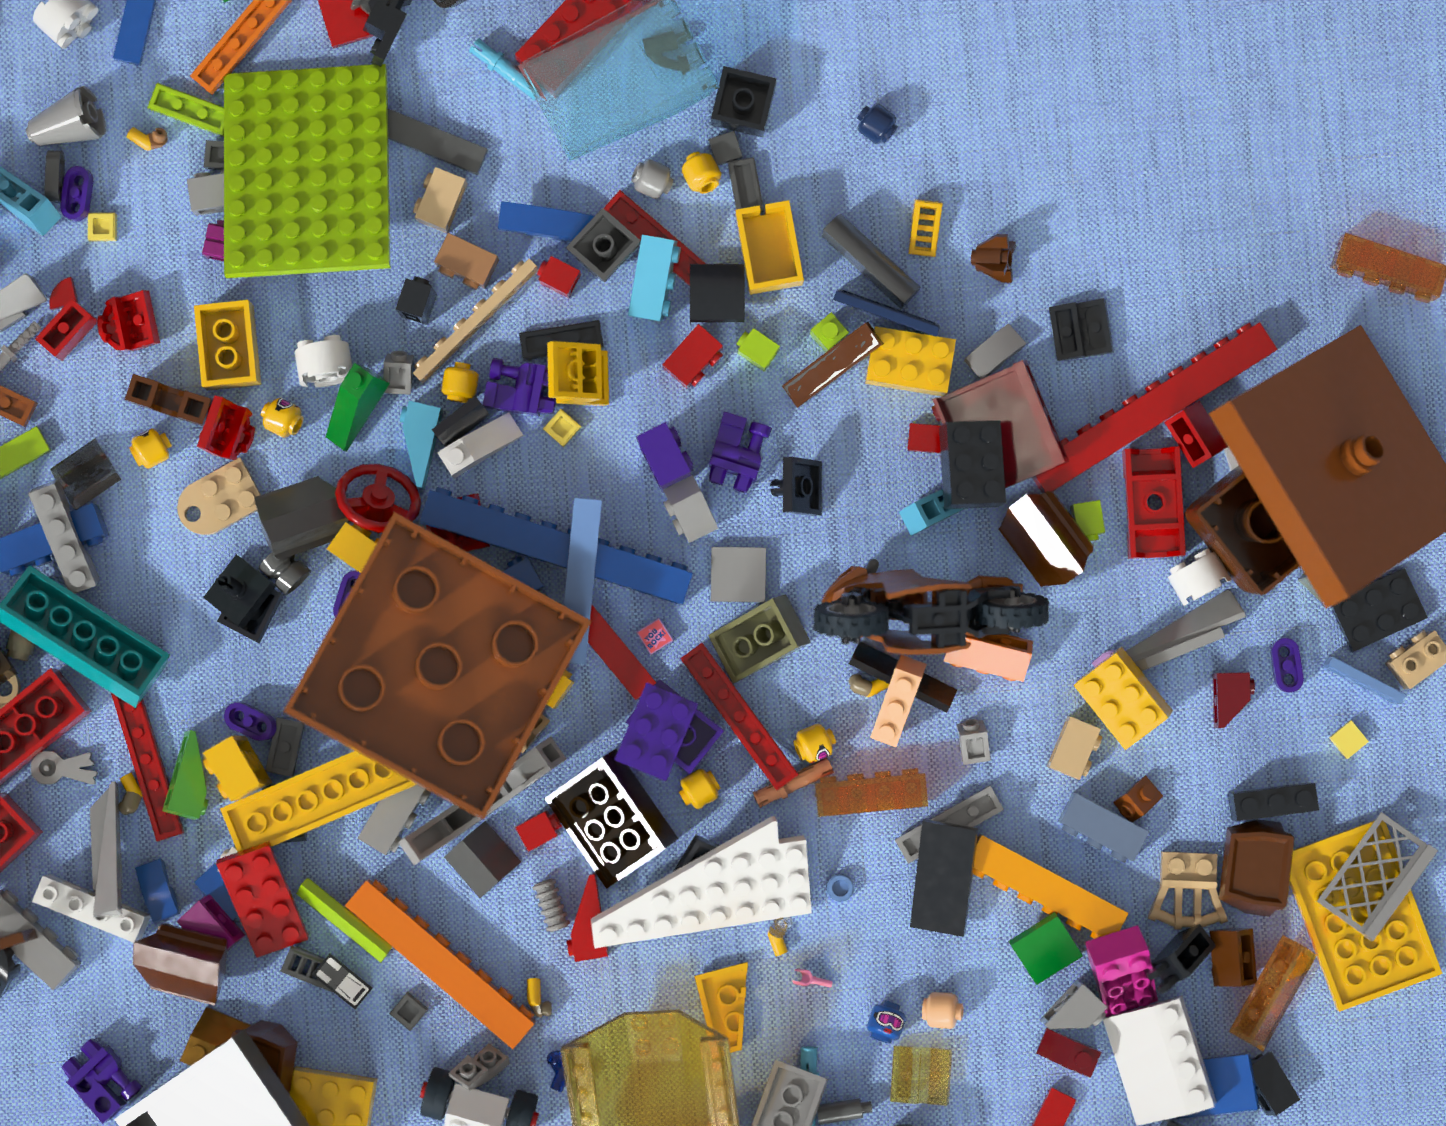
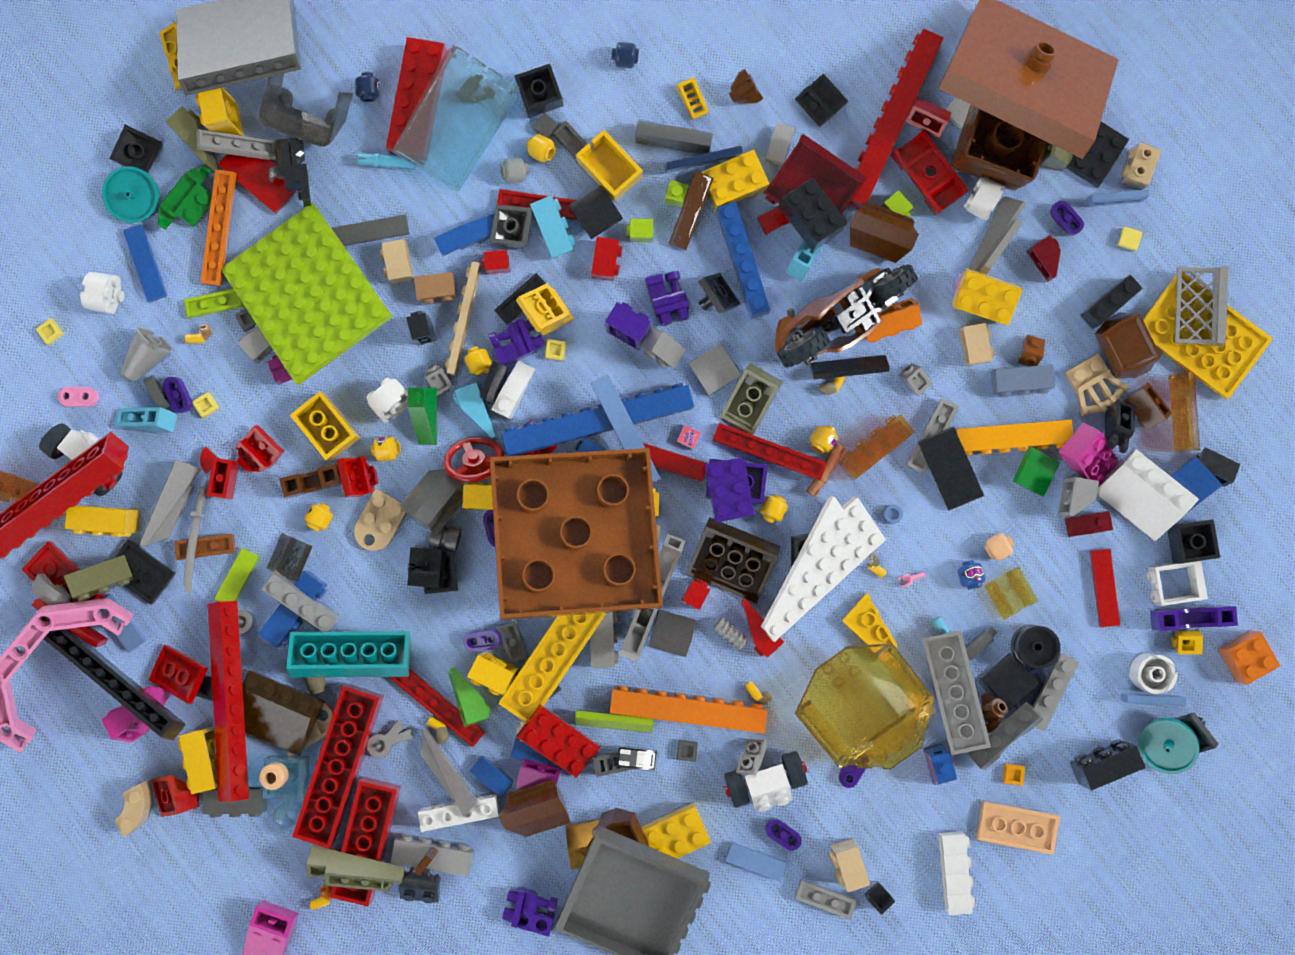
camera: 35 degrees left, 0 degrees up
clear blue arm [546,1050,571,1092] -> none
light nougat brick [870,655,927,747] -> none
none -> blue brick [716,201,771,319]

